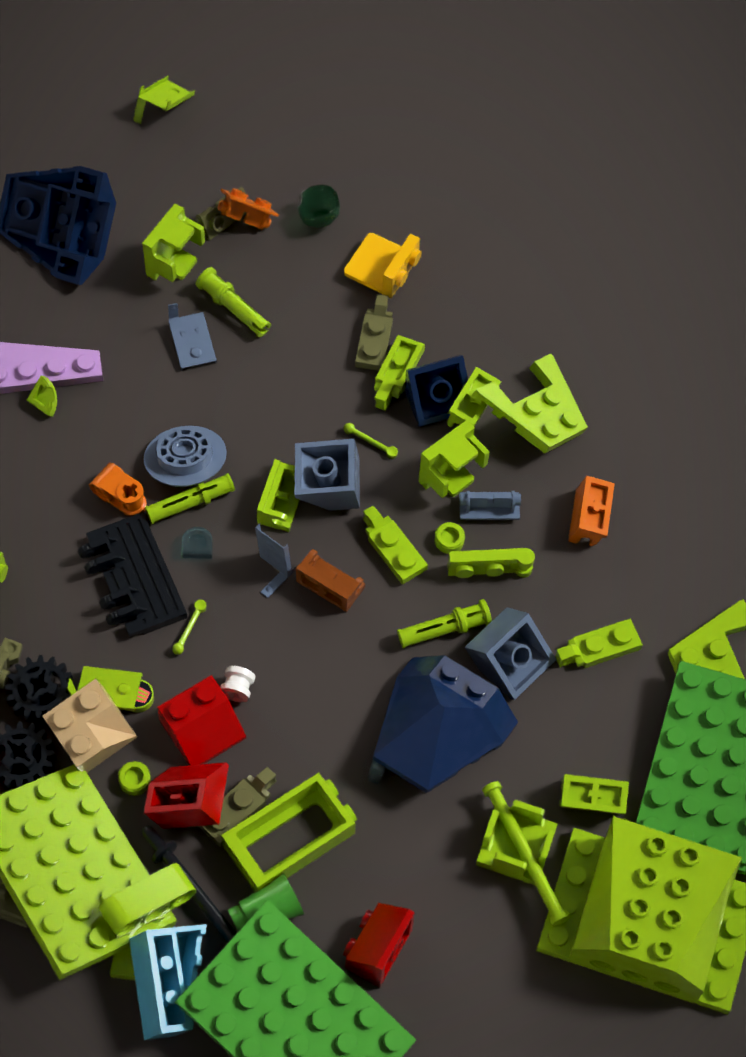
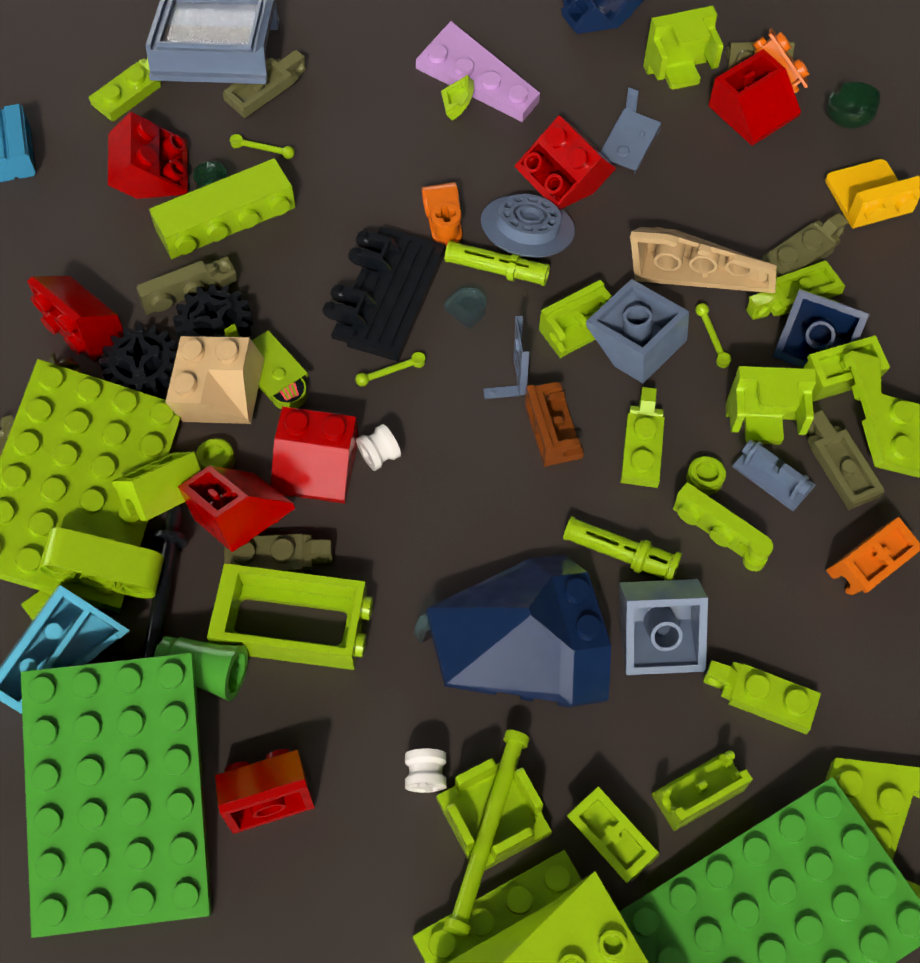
camera: 45 degrees right, 0 degrees up
lime pin [195,267,271,337] -> none
none -> lime hinge [111,452,201,521]
none -> white wheel [405,748,447,793]
none -> red slope [514,115,616,210]
none -> tan wedge [630,227,777,293]
none -> lime hinge [651,750,753,831]
none -> red slope [708,49,801,146]
none -> olive hinge [807,410,885,511]

